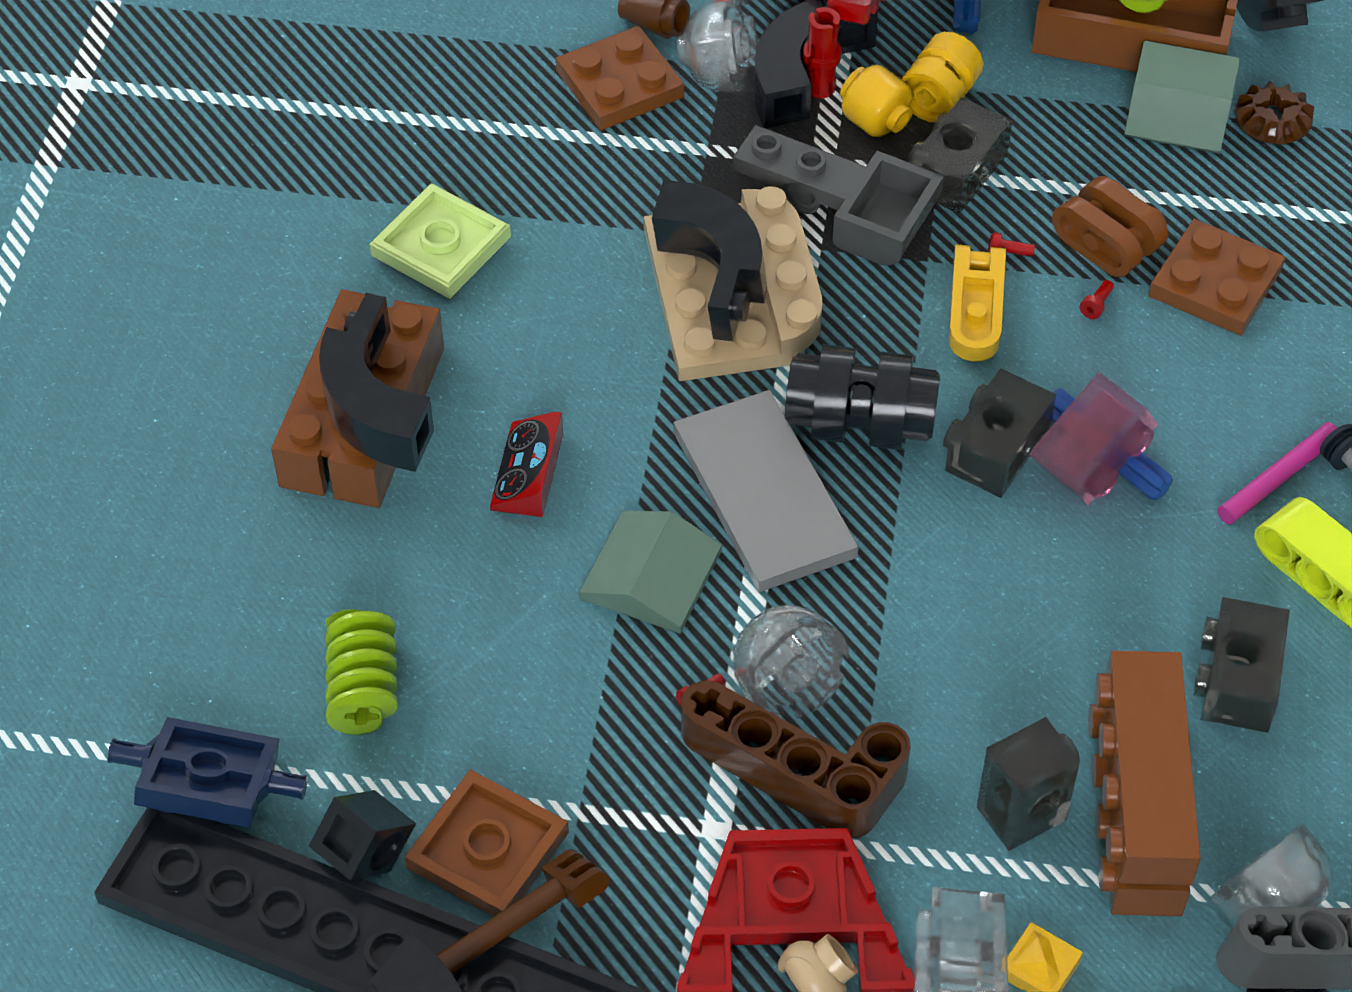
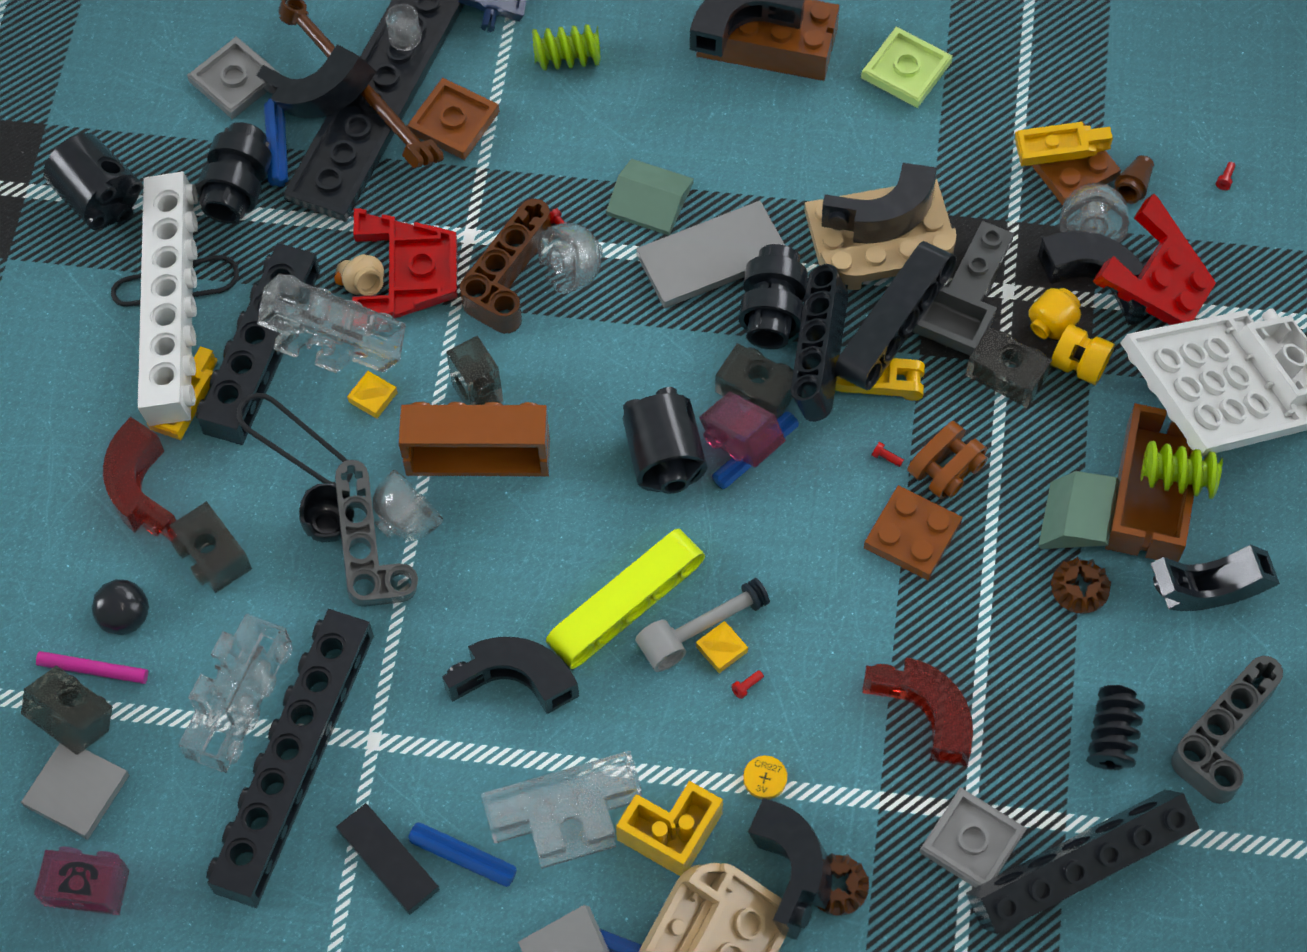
camera: 90 degrees right, 10 degrees up
black brick [309,790,416,881] -> none
slope [490,412,563,518] -> none
red pin [803,7,842,99] -> none
red piece [988,232,1035,257] -> none
clear smoke brick [1193,597,1290,733] -> none
dark pink bar [1217,422,1337,525] -> none
none -> clear wheel [385,4,421,51]
none -> black cylinder [622,387,707,494]
none -> black beam [791,264,848,422]
none -> black beam [835,241,956,390]
none -> yellow hinge [1014,122,1113,166]

